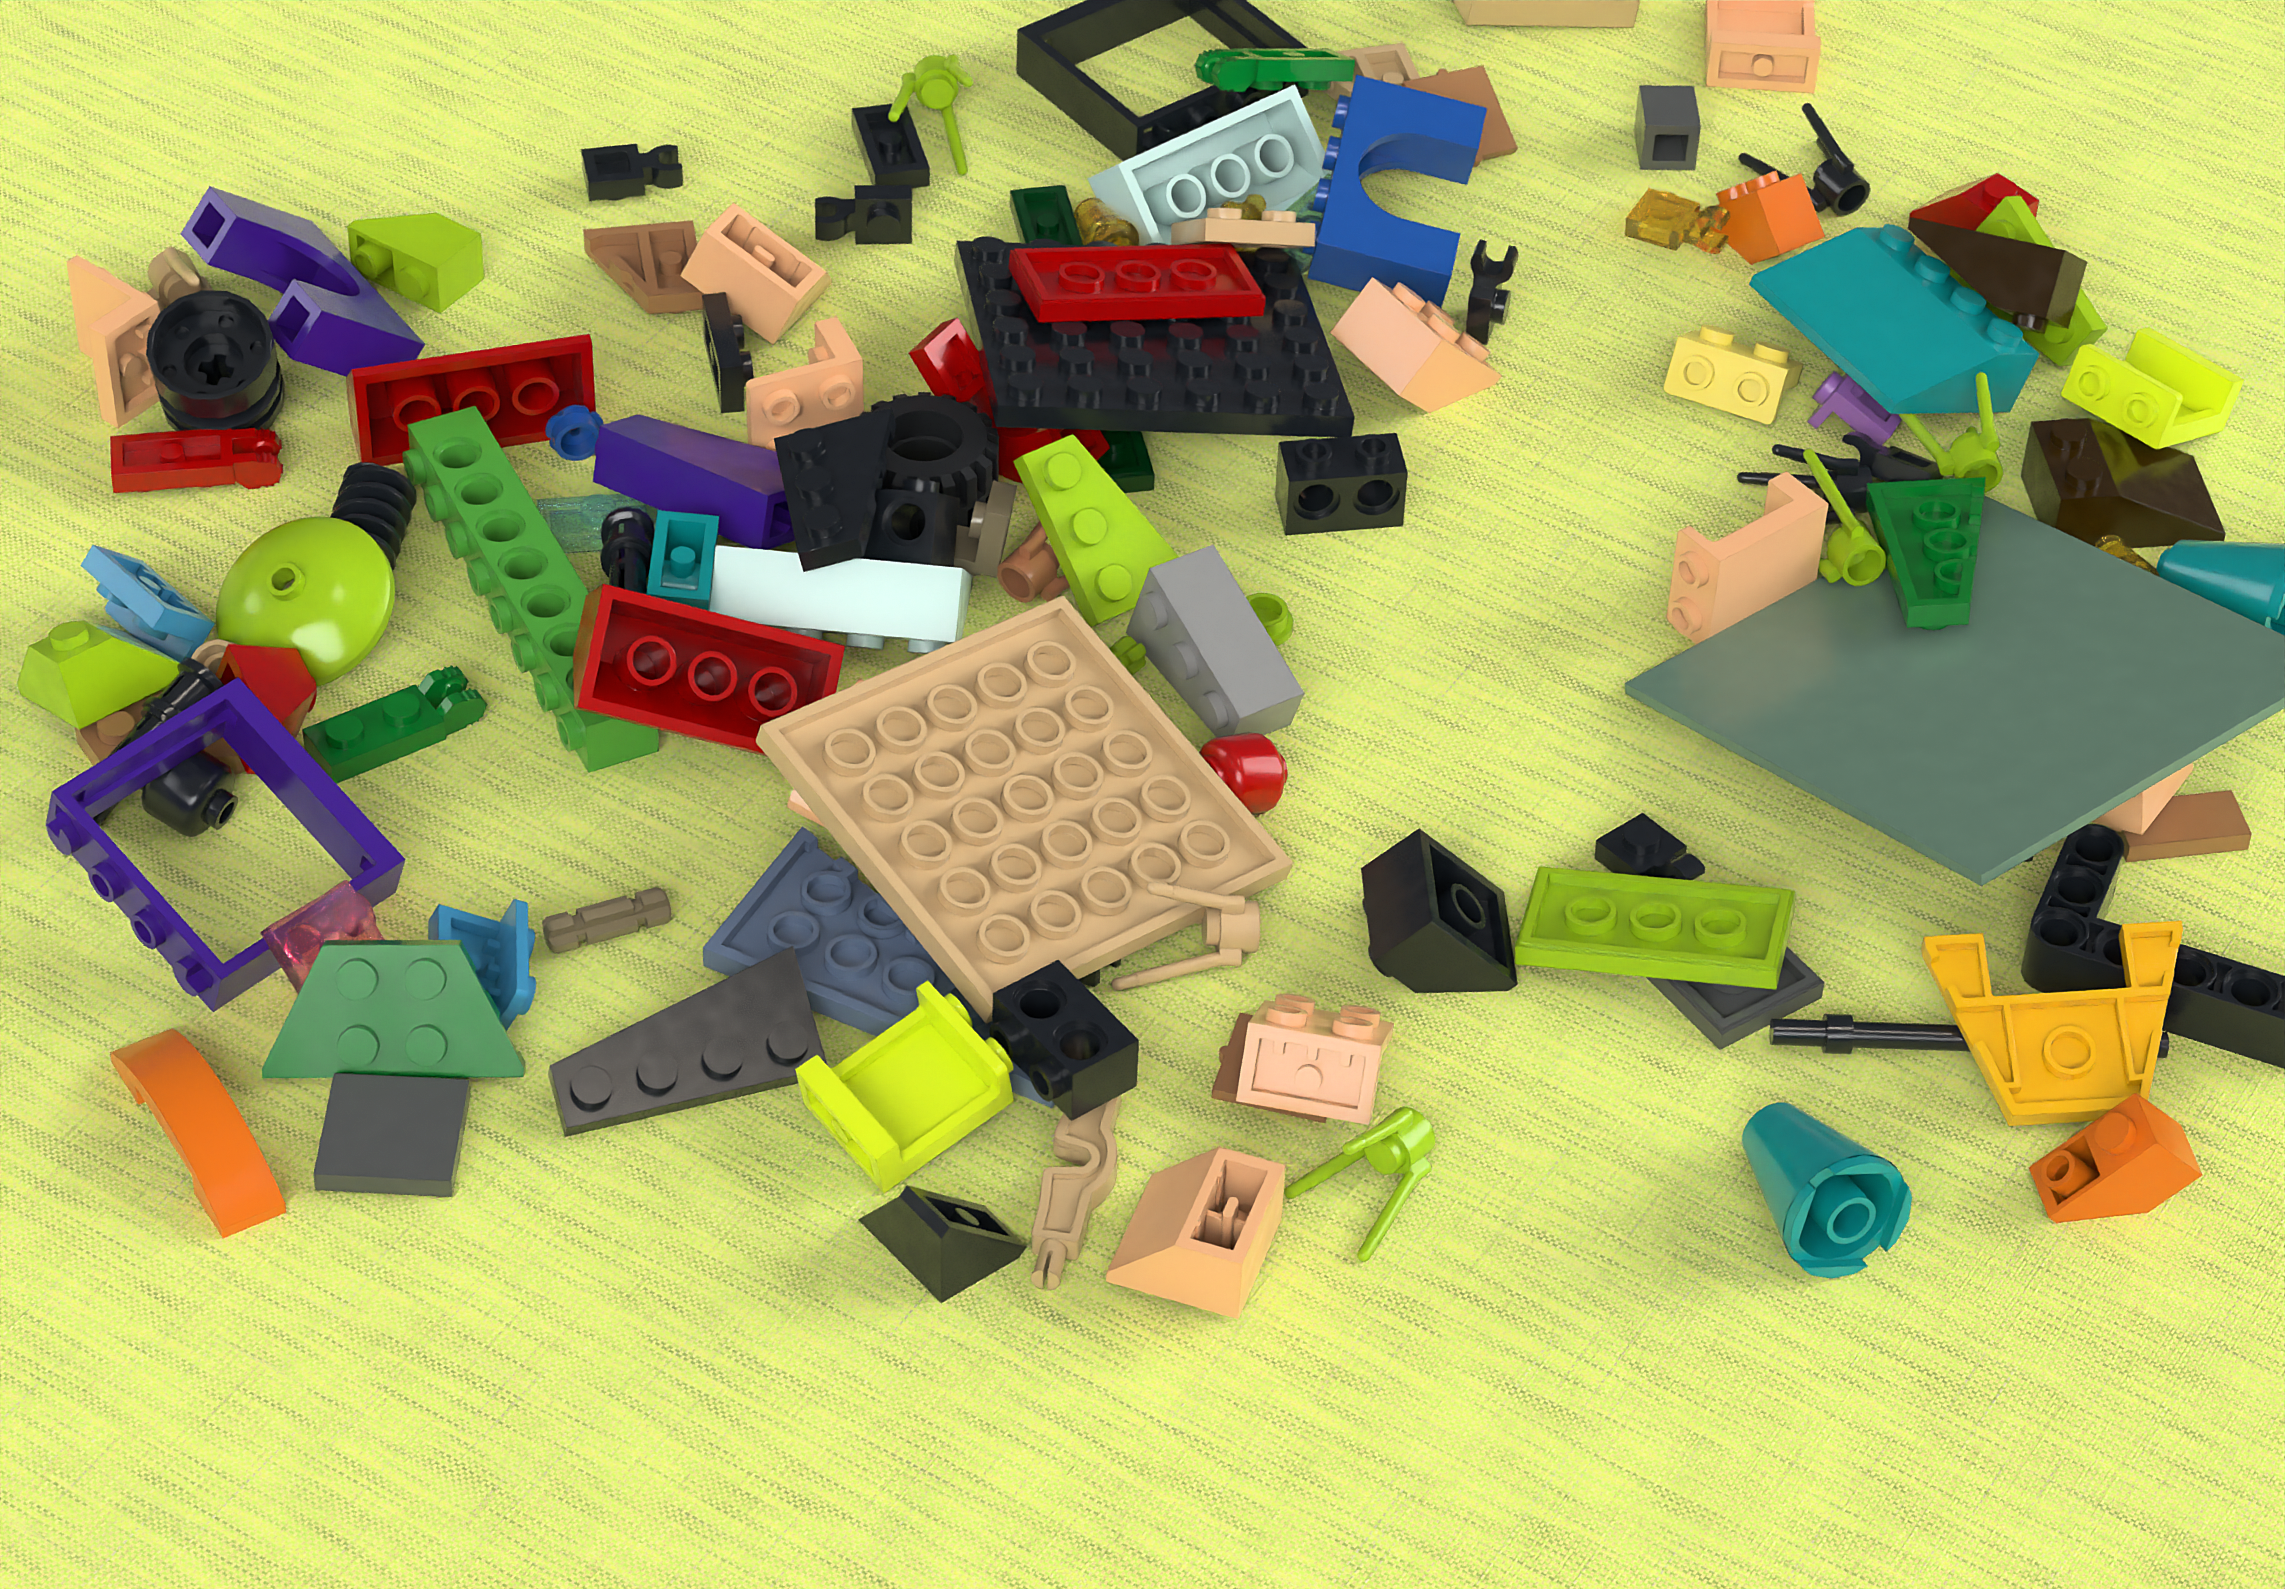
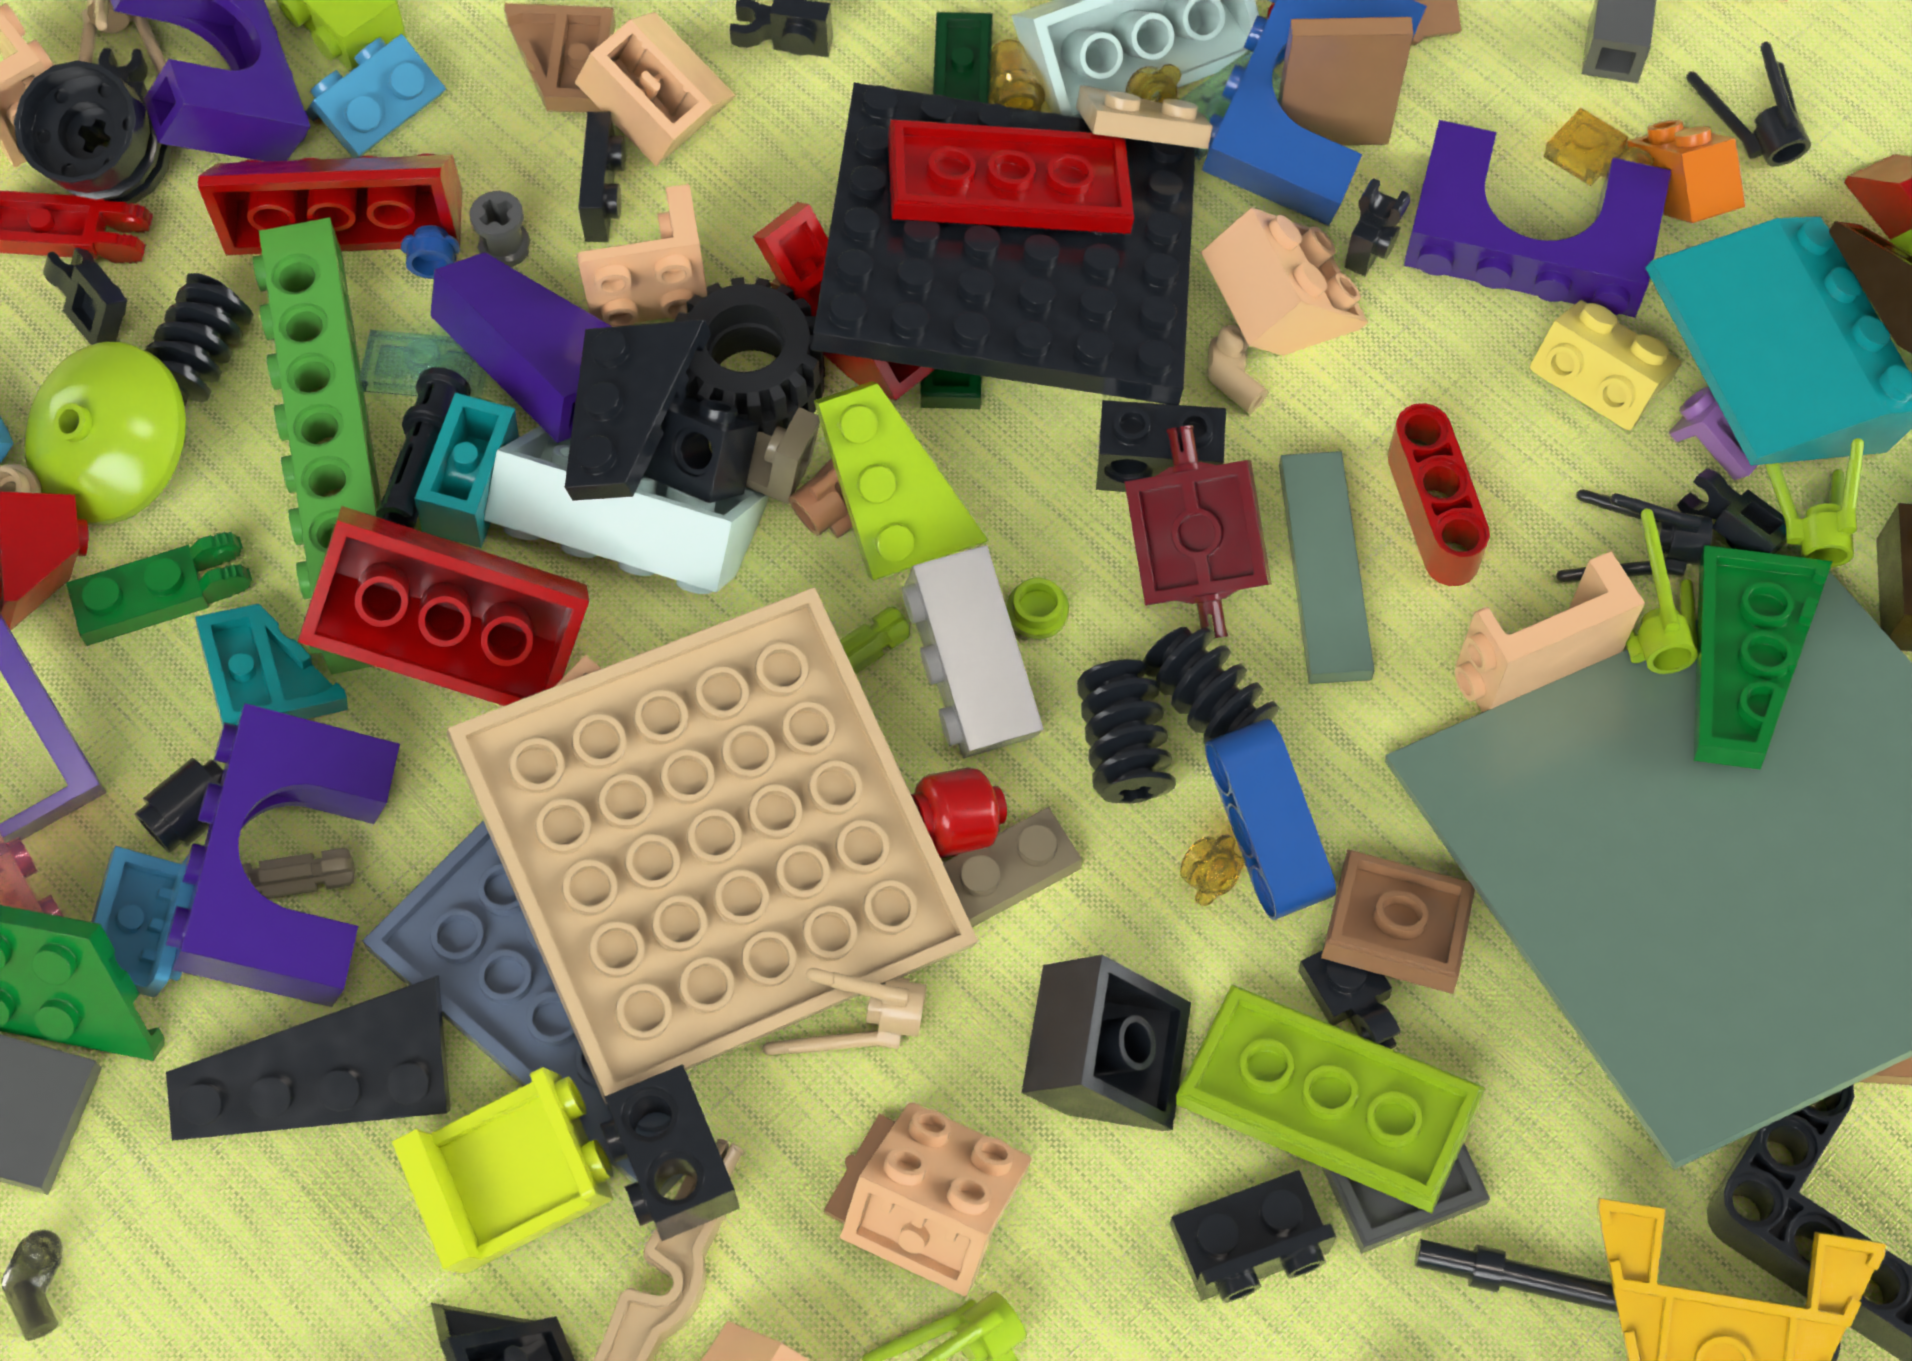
camera: 15 degrees right, 20 degrees up
none -> clear smoke arm [1,1229,63,1341]
none -> black plate [43,247,128,345]
none -> black brick [134,758,223,853]
none -> dark purple arch [165,703,400,1007]
none -> teal wing [195,603,348,726]
none -> dark azure bracket [306,34,446,158]
none -> dark grey bush [469,191,530,267]
none -> dark tan plate [943,807,1082,927]
none -> black piece [1077,659,1176,804]
none -> dark red plate [1124,425,1272,639]
none -> black piece [1142,626,1280,744]
none -> black bracket [1170,1170,1337,1303]
none -> clear yellow plate [1180,834,1244,906]
none -> blue beam [1205,718,1336,921]
none -> tan arm [1207,325,1268,414]
none -> medium nougat tile [1278,17,1413,145]
none -> sand green tile [1279,451,1374,684]
none -> medium nougat tile [1321,849,1475,994]
none -> red beam [1387,403,1490,586]
none -> dark purple arch [1403,120,1671,318]

